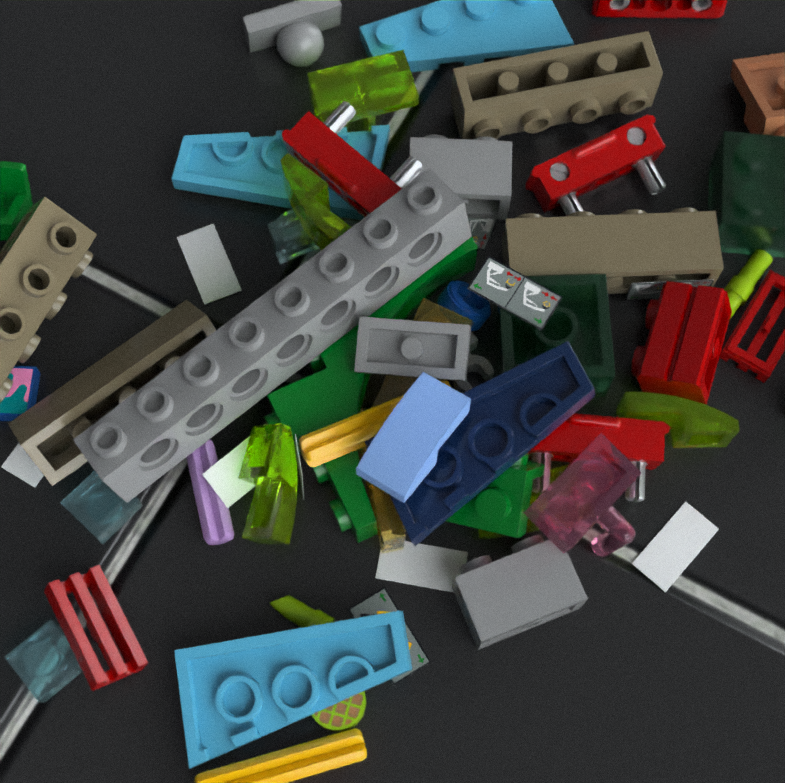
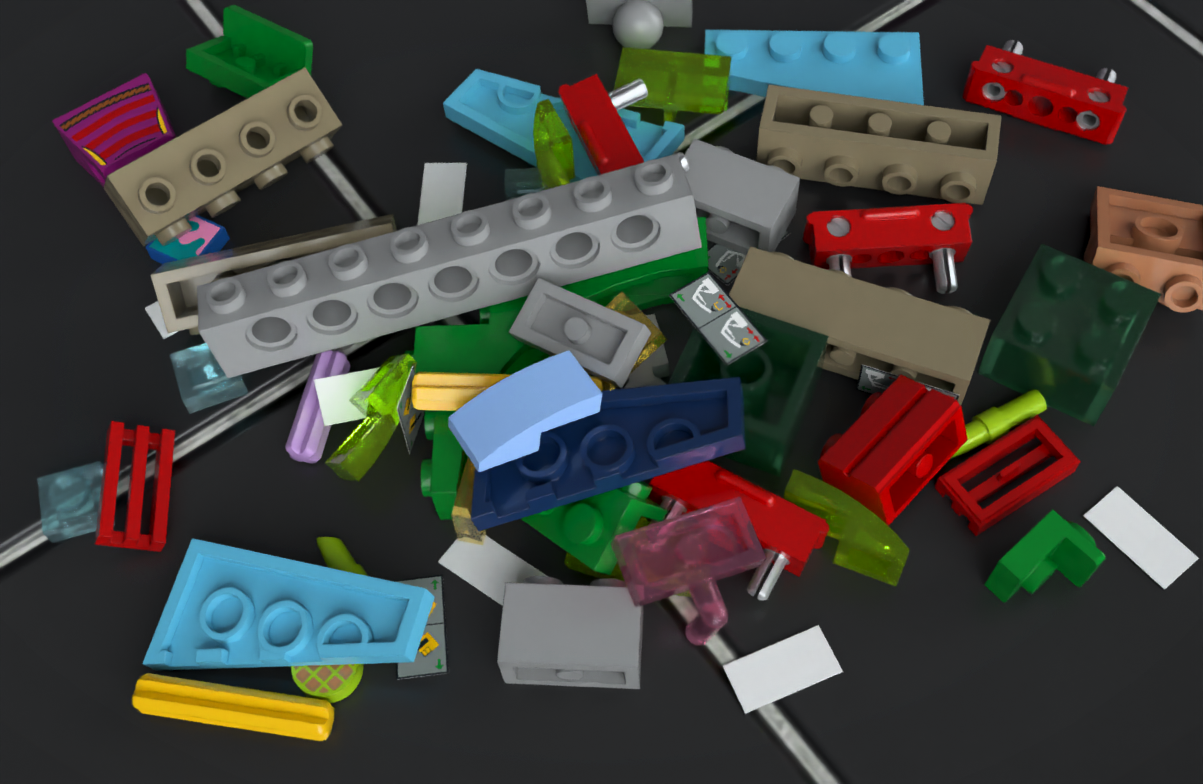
camera: 30 degrees right, 10 degrees down
blue tile [437,281,491,331] -> none

